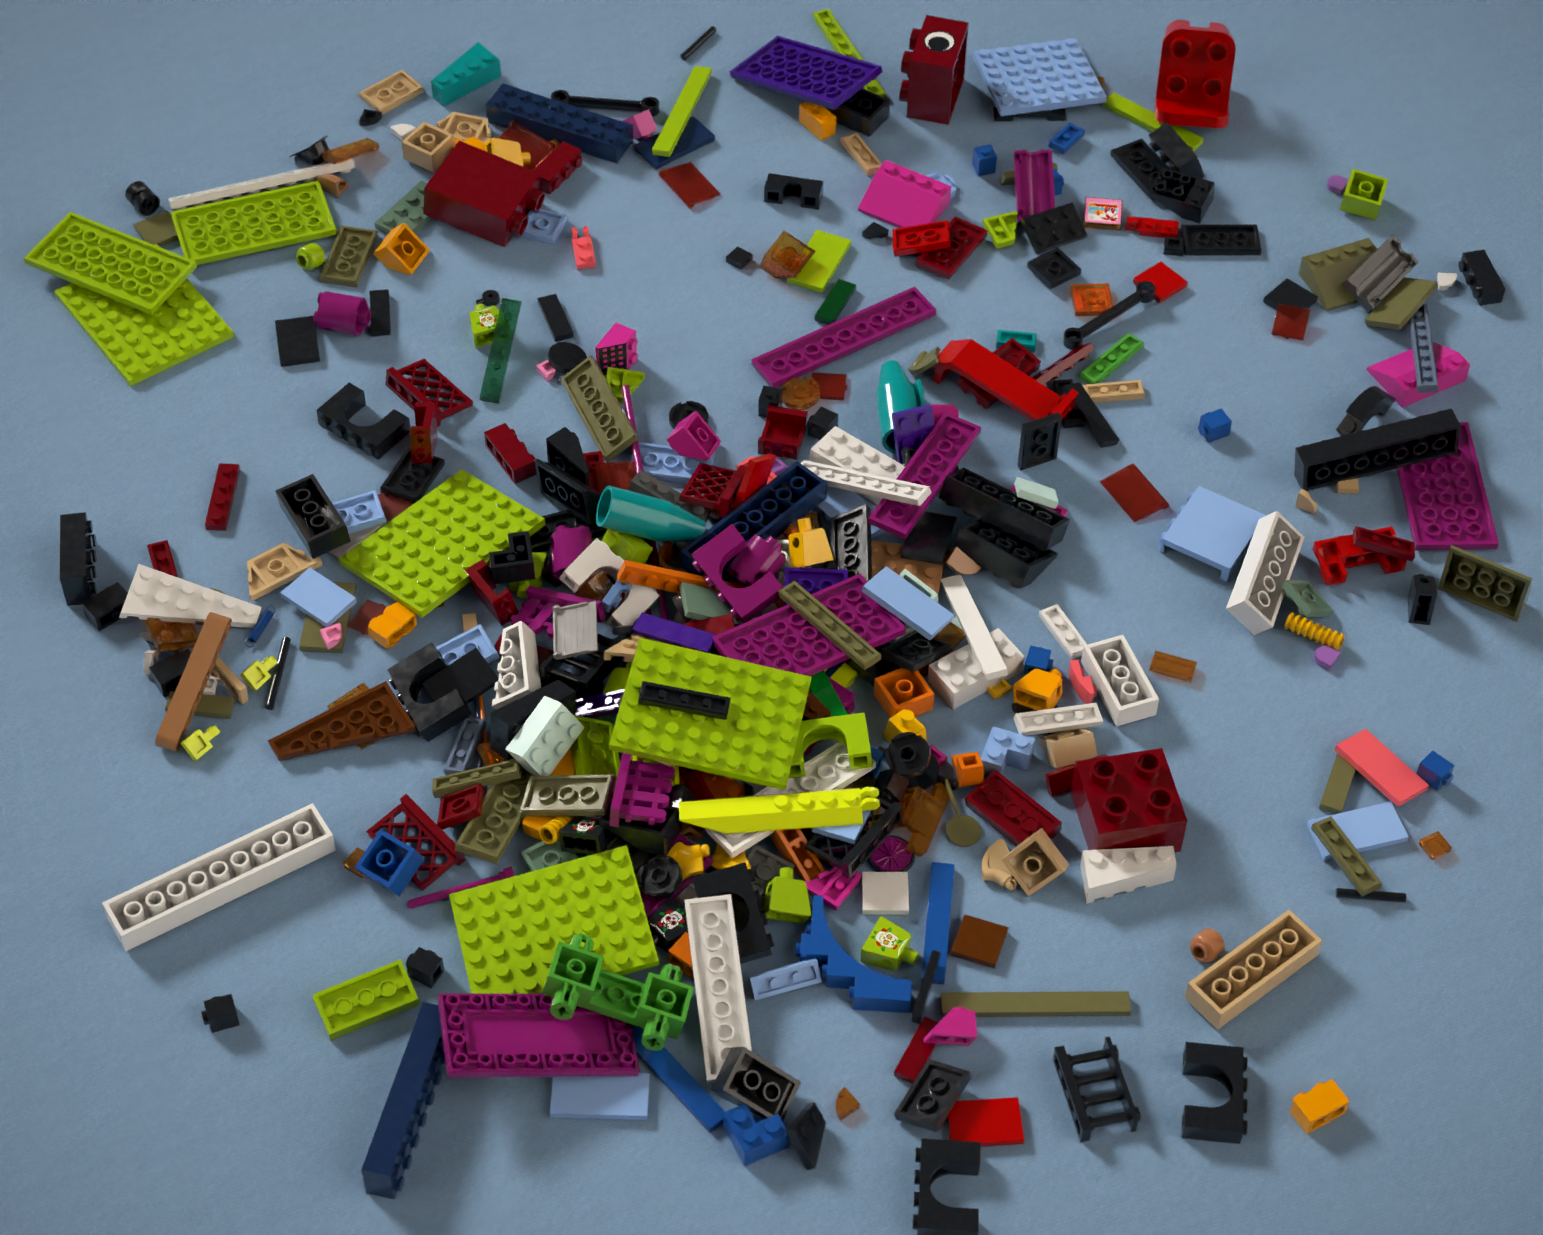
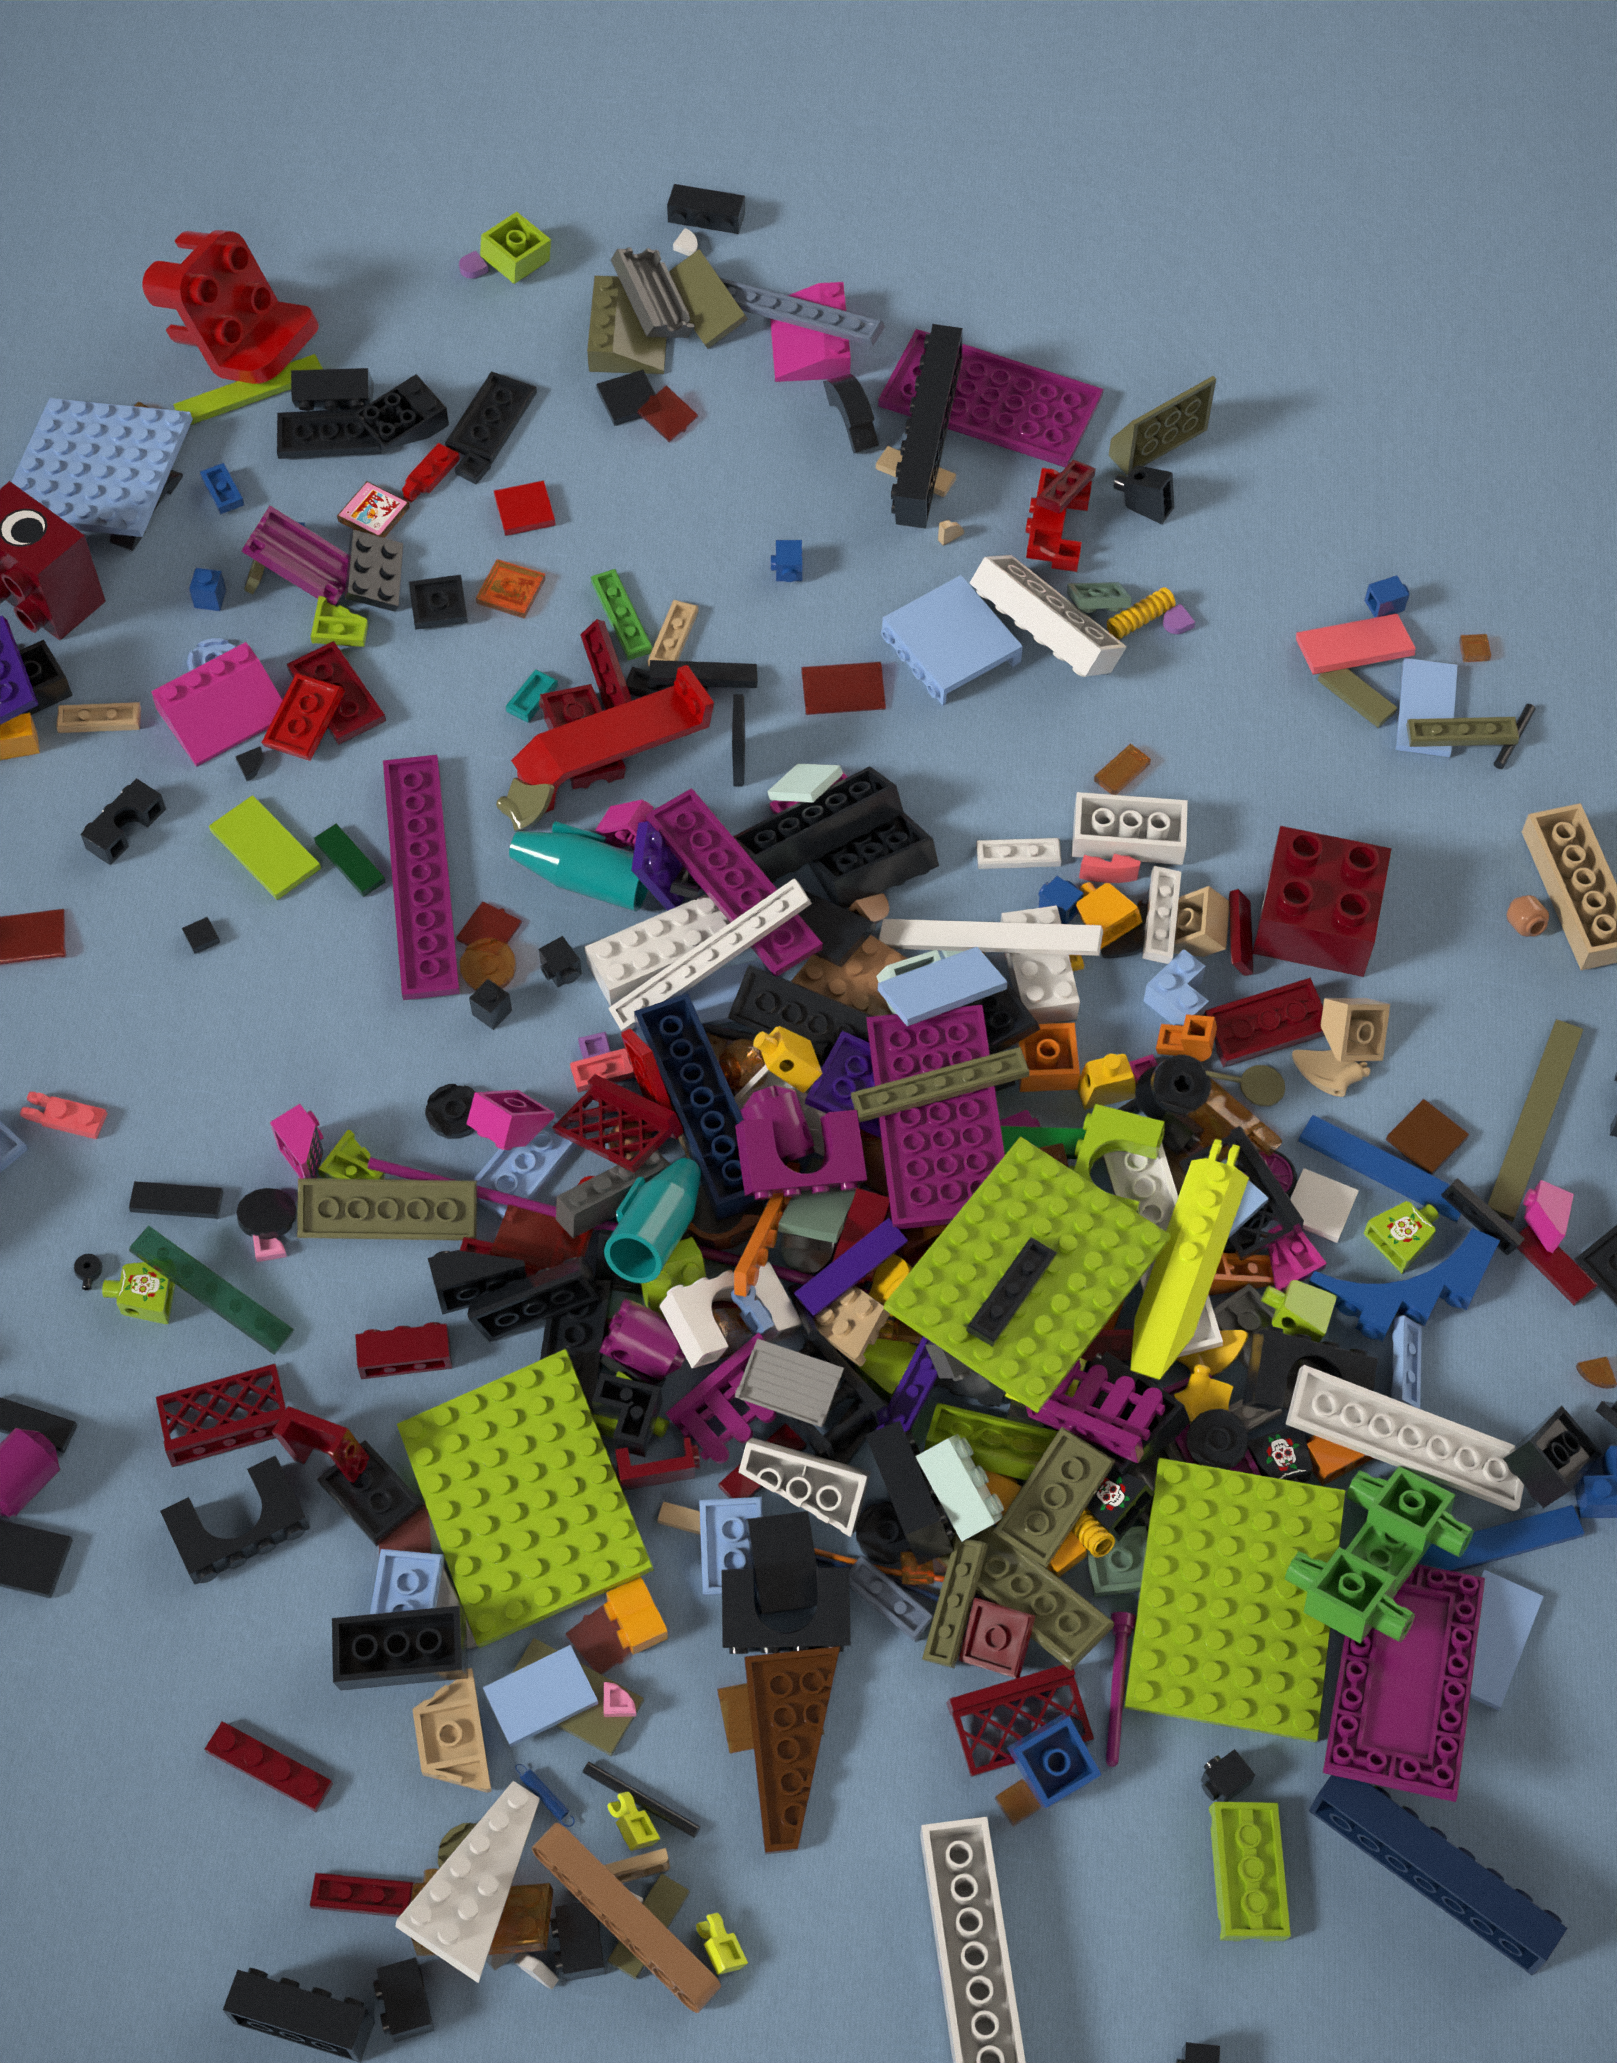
camera: 65 degrees left, 10 degrees up
dark red panel [758,405,808,460] -> none
clear orange slope [759,231,815,278] -> none
black piece [1063,281,1156,350] -> none
white wedge [1080,846,1177,904] -> none

